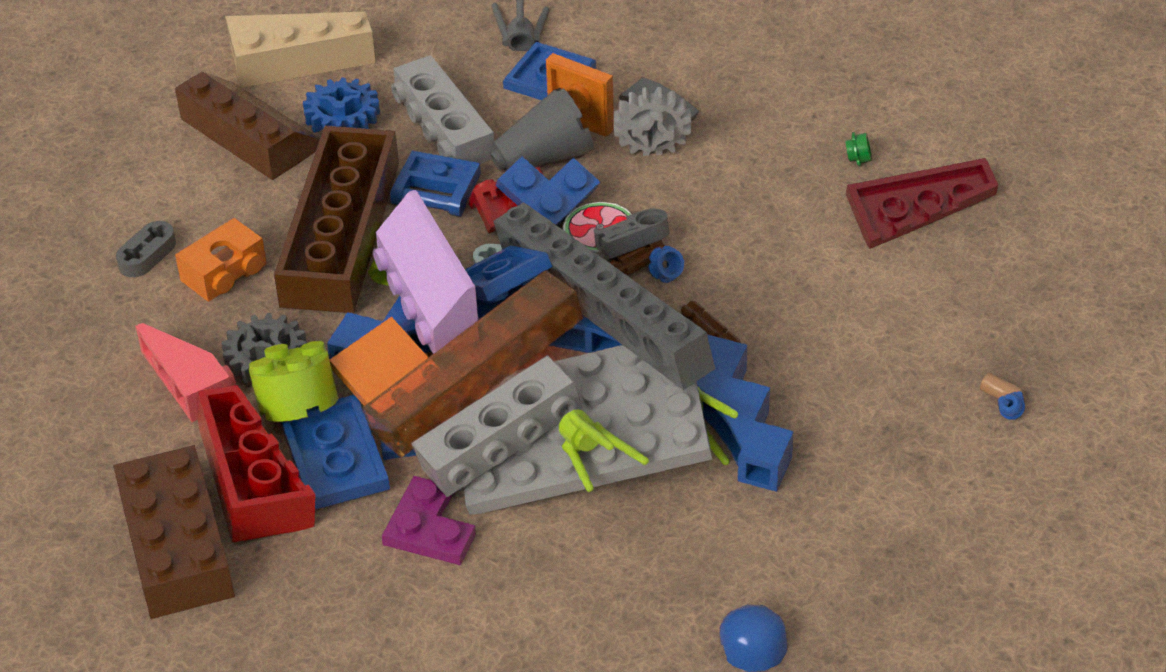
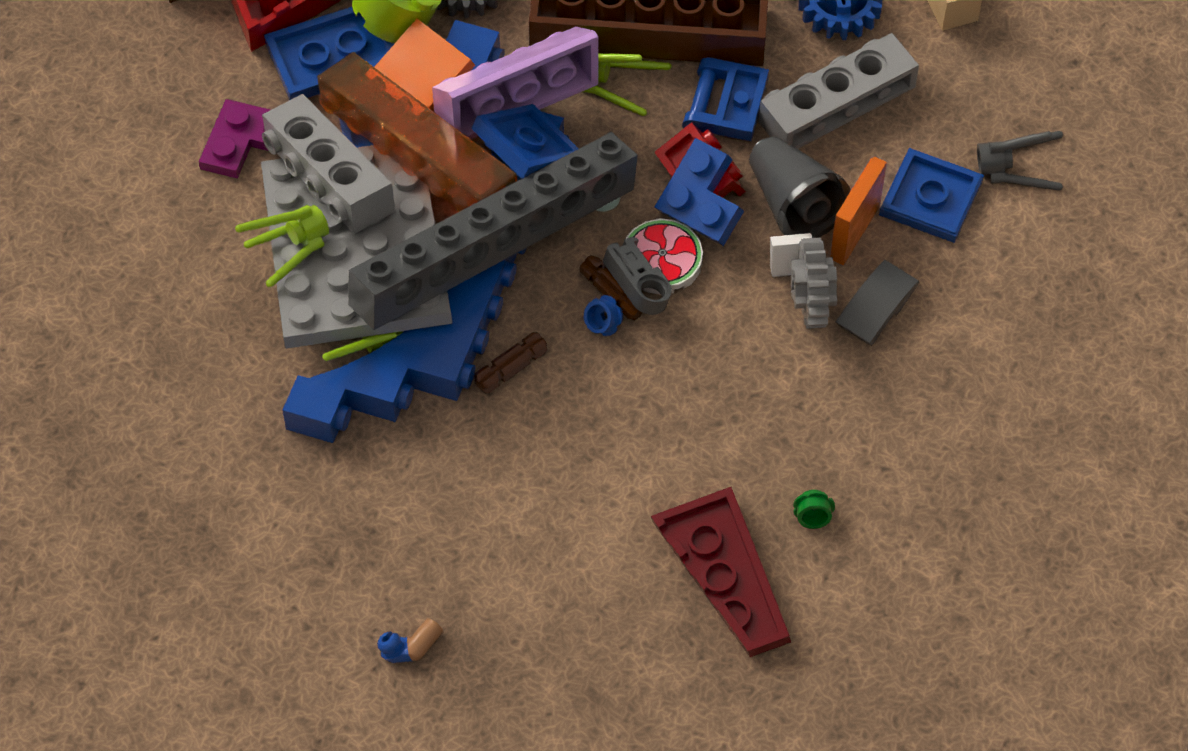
camera: 85 degrees right, 15 degrees up
blue hair [720,605,787,672] -> none
none -> white tile [770,233,812,277]

